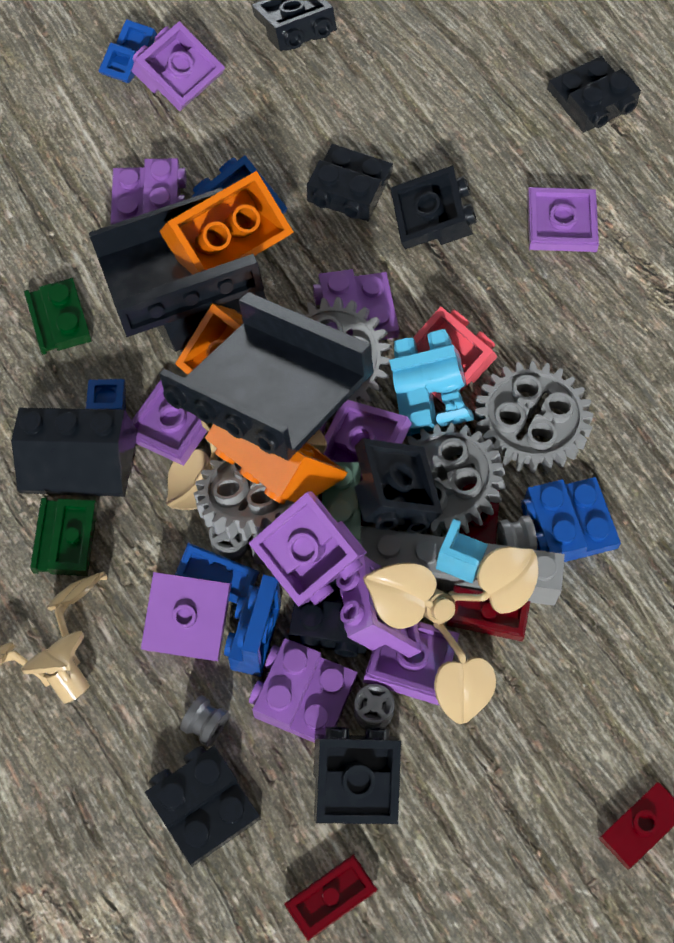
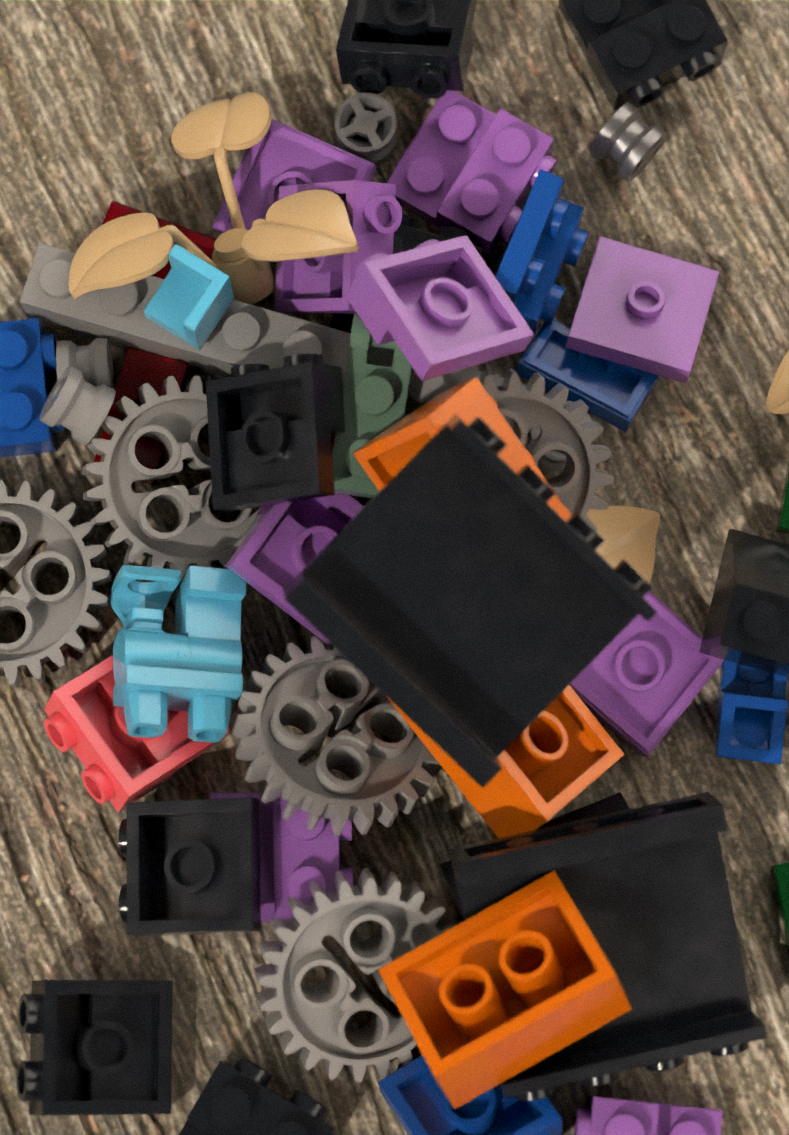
camera: 170 degrees left, 15 degrees up
none -> light grey wheel [39,365,116,446]
none -> black plate [119,797,261,936]
none -> light grey gear [254,868,456,1083]

